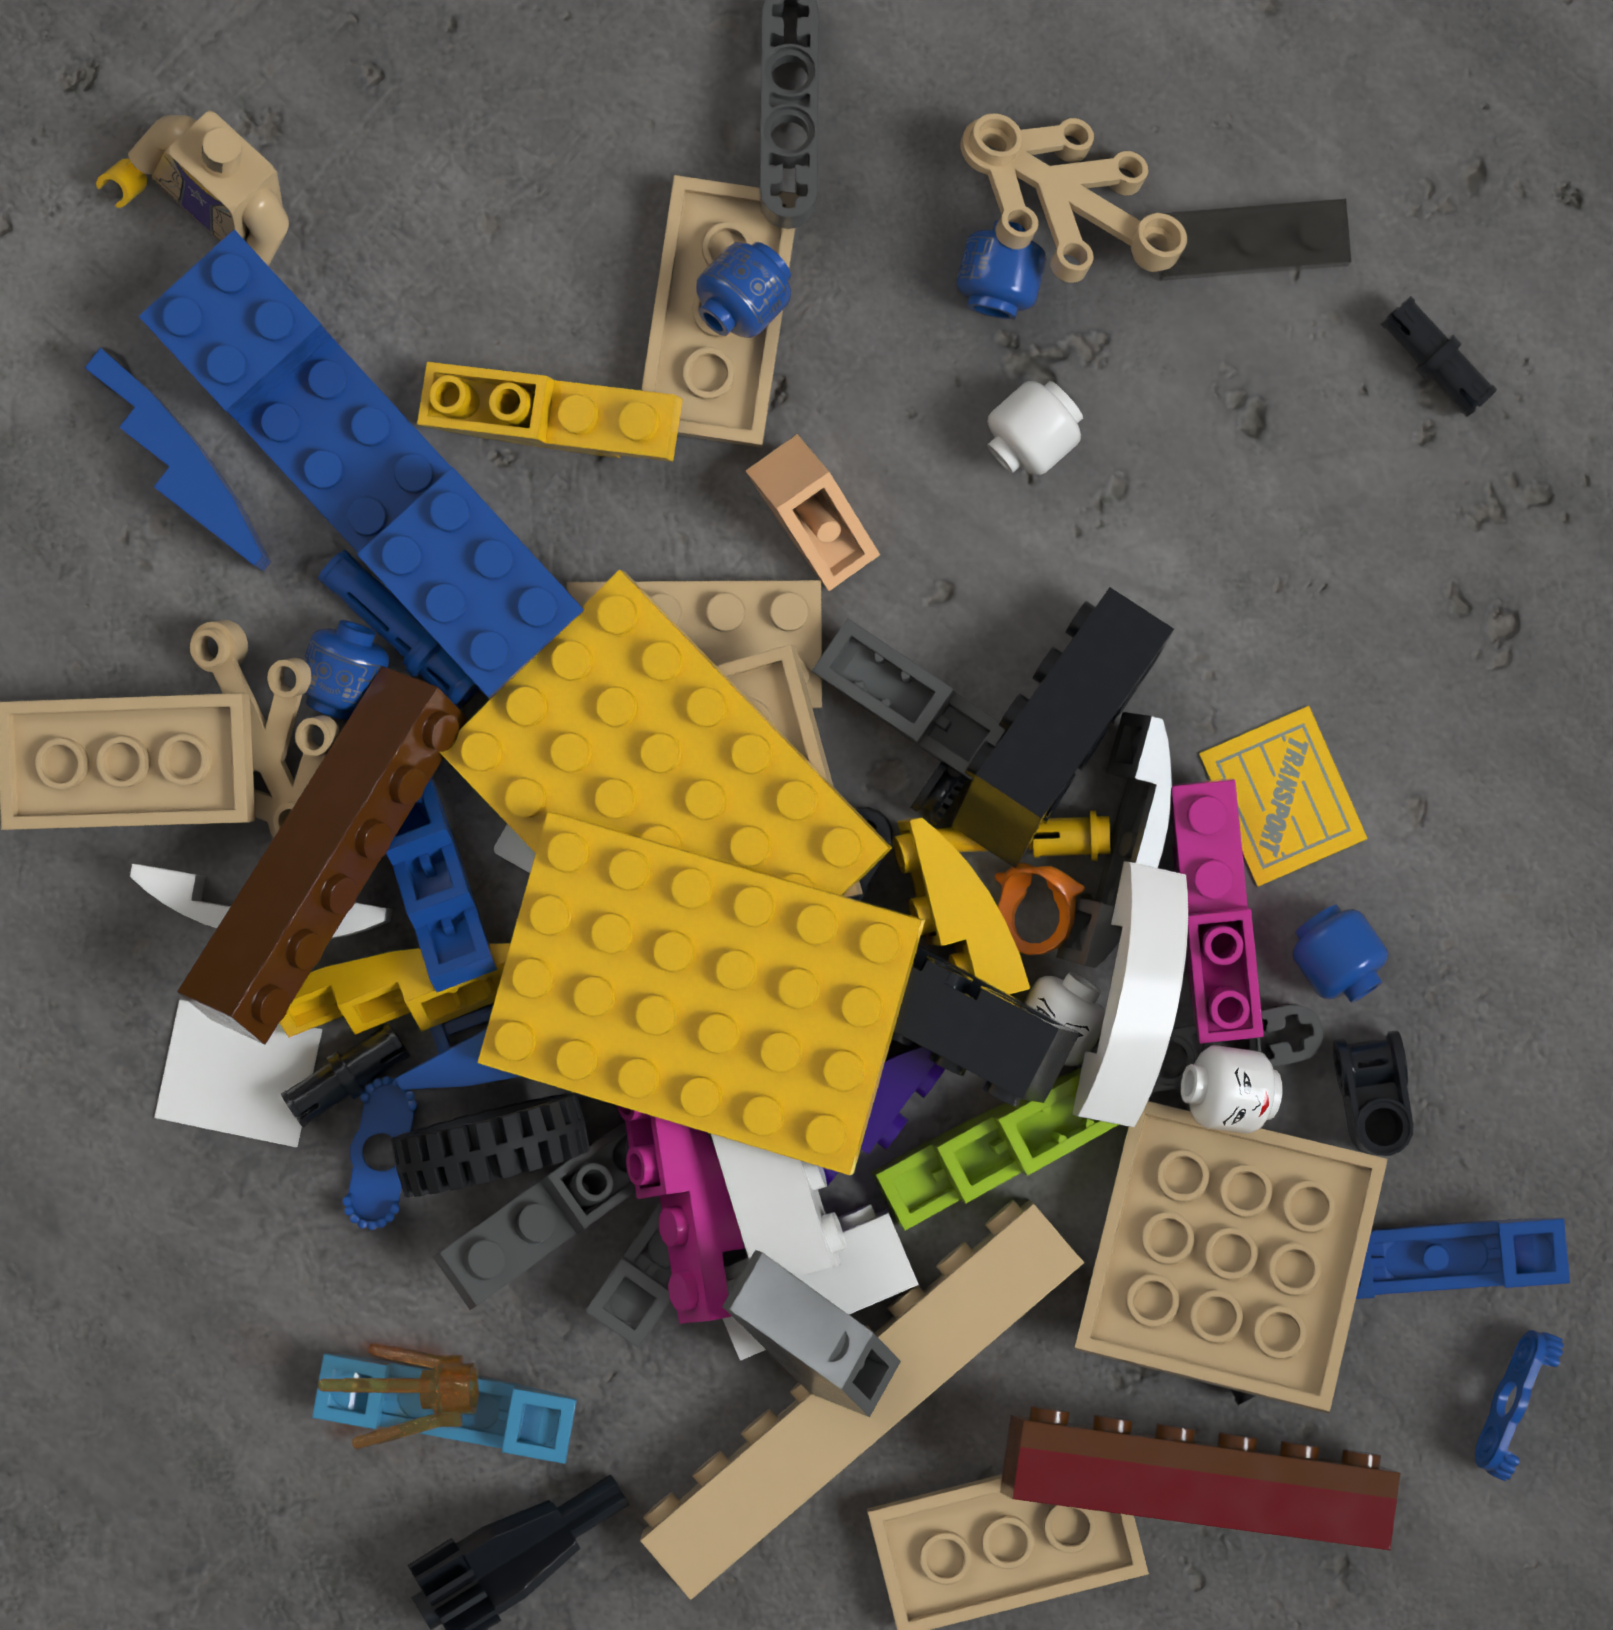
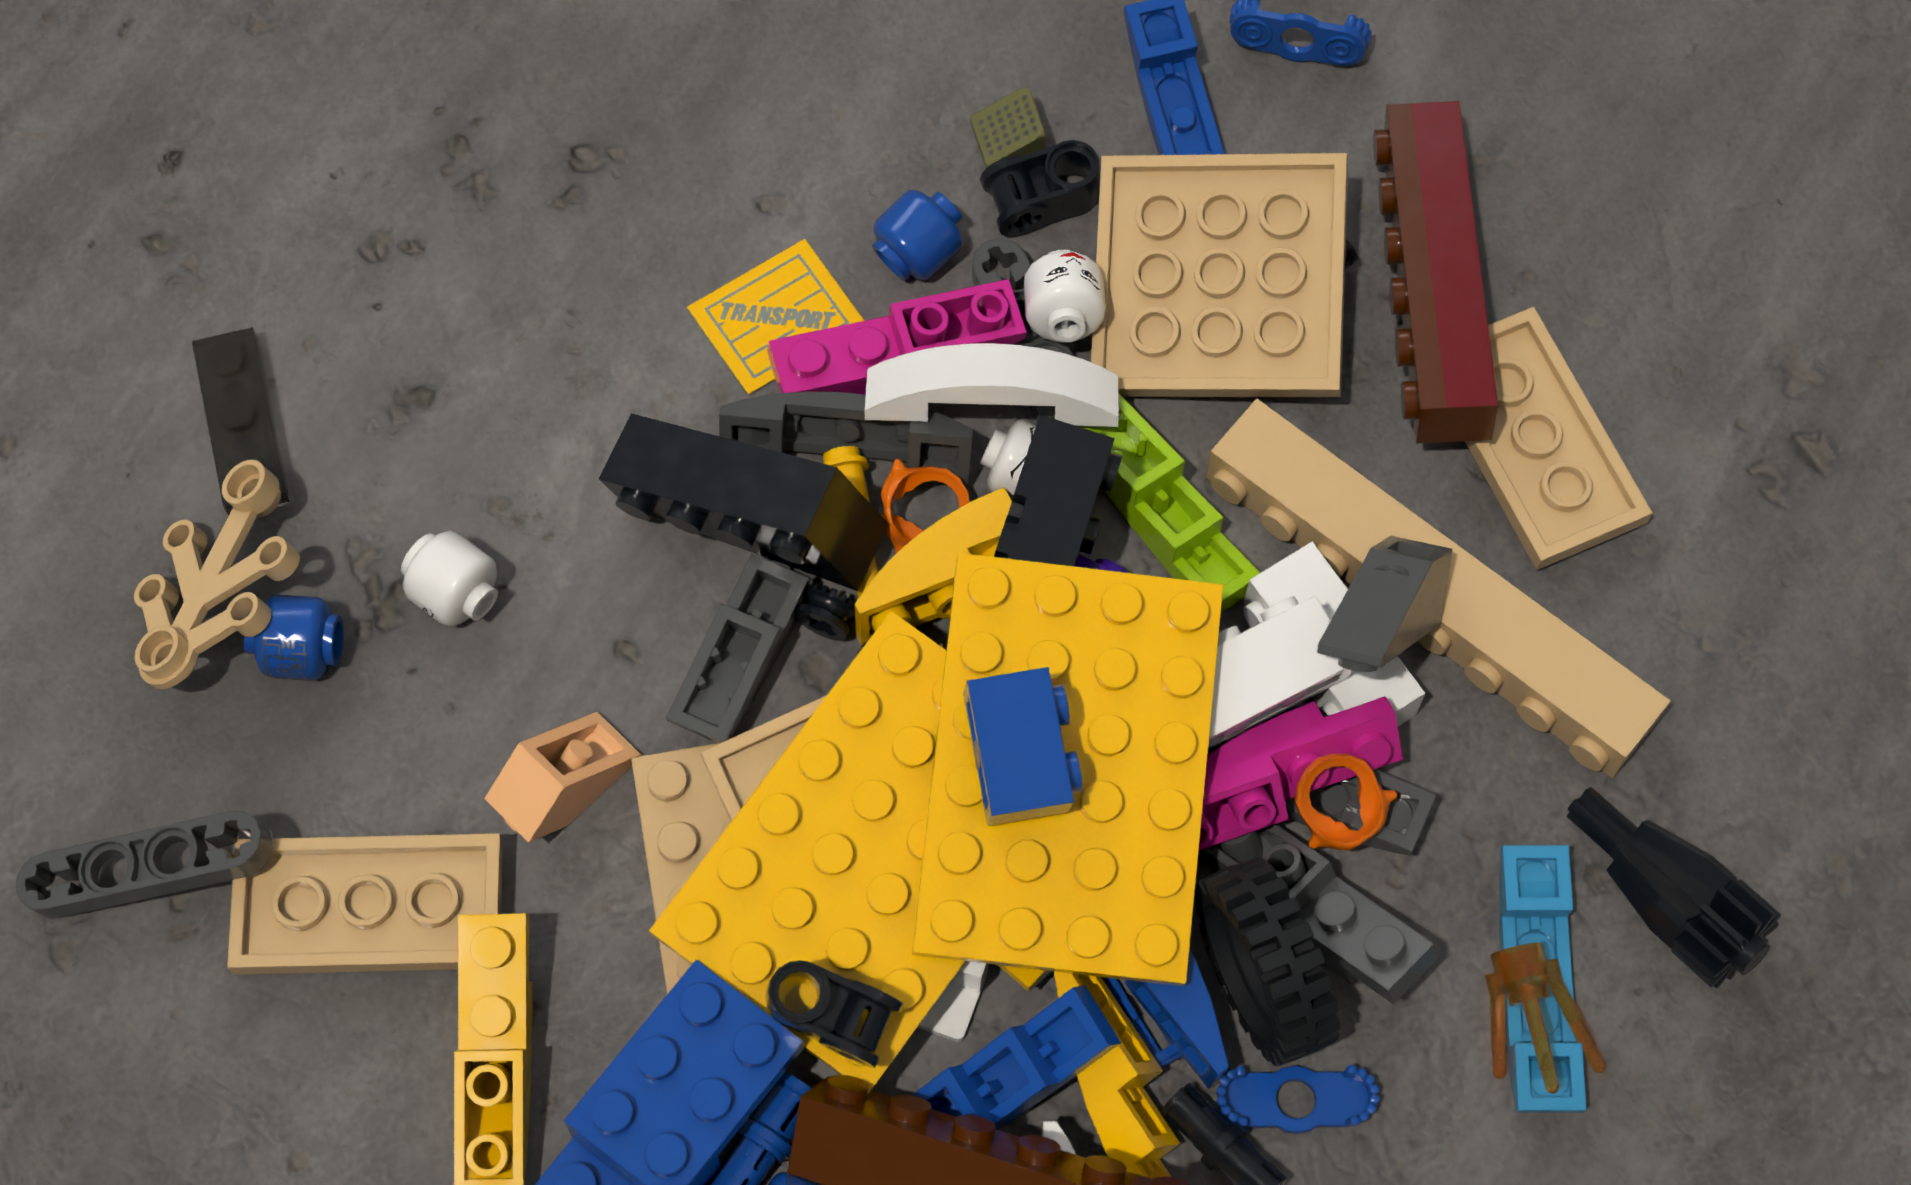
camera: 100 degrees left, 20 degrees down
blue head [696,242,791,338] -> none
black pin [1380,296,1497,417] -> none
none -> black piece [765,960,904,1068]
none -> blue brick [963,667,1082,826]
none -> olive slope [970,87,1045,168]
none -> orange piece [1294,754,1397,850]

